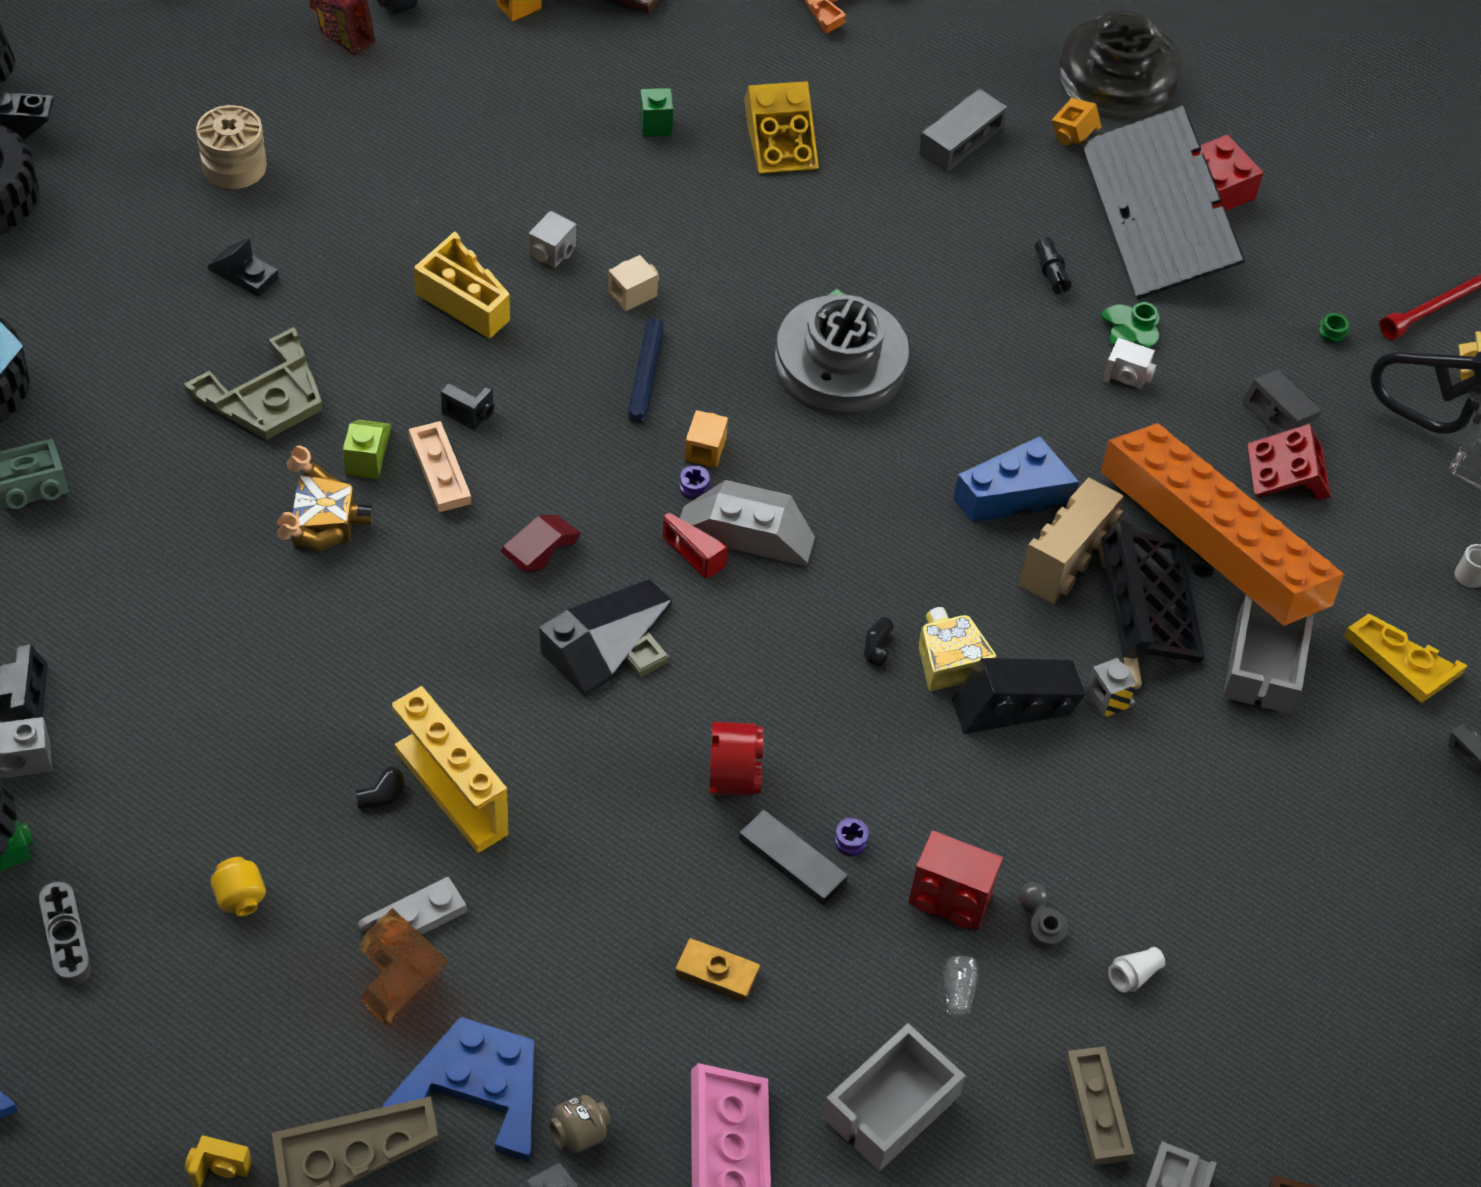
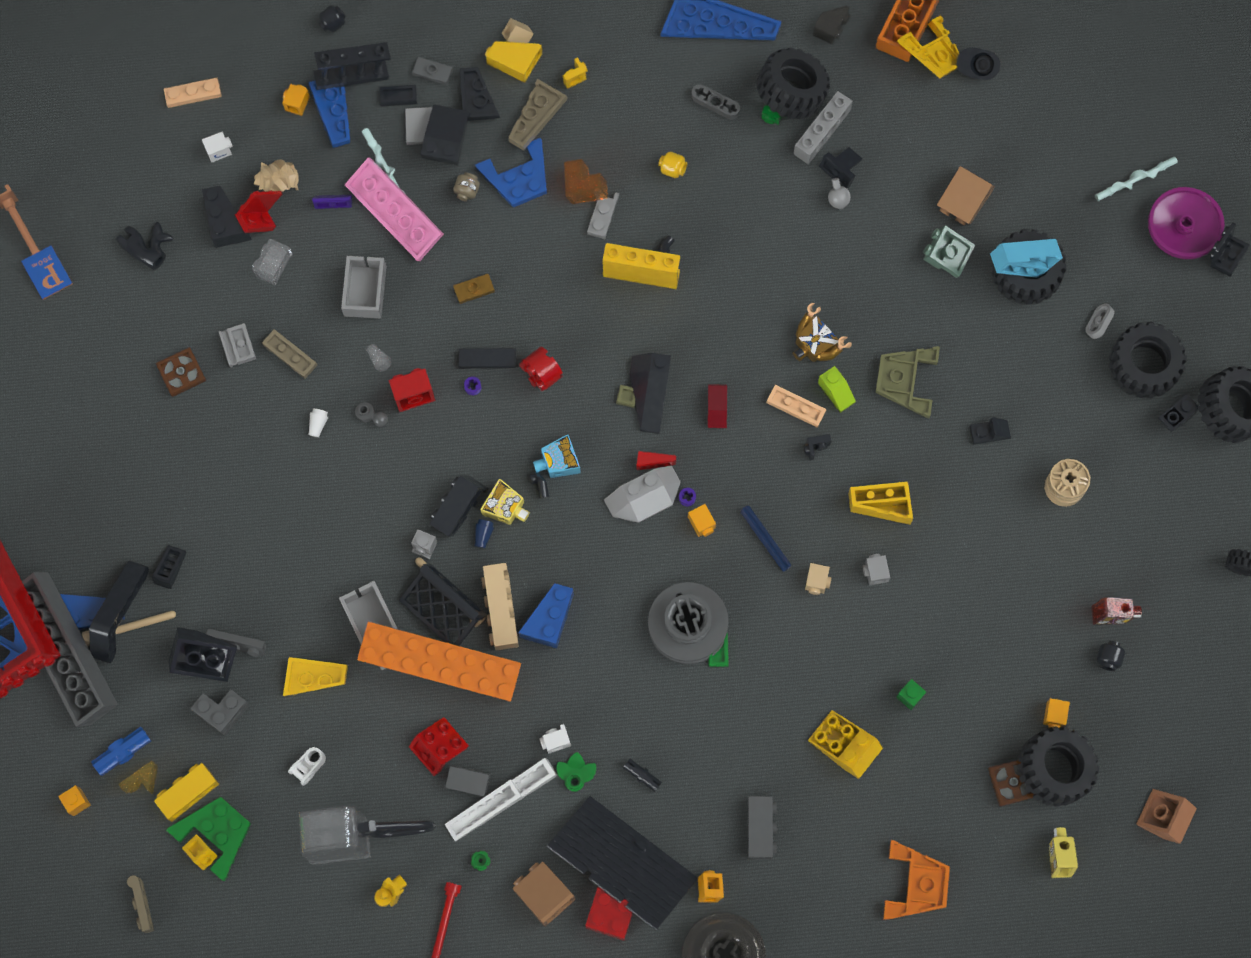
camera: 145 degrees right, 20 degrees up
none -> white slope [444,758,558,841]
none -> dark blue cone [474,519,494,549]
none -> medium nougat slope [512,862,575,927]
none -> torso [533,435,581,478]
none -> light grey piece [828,178,851,209]

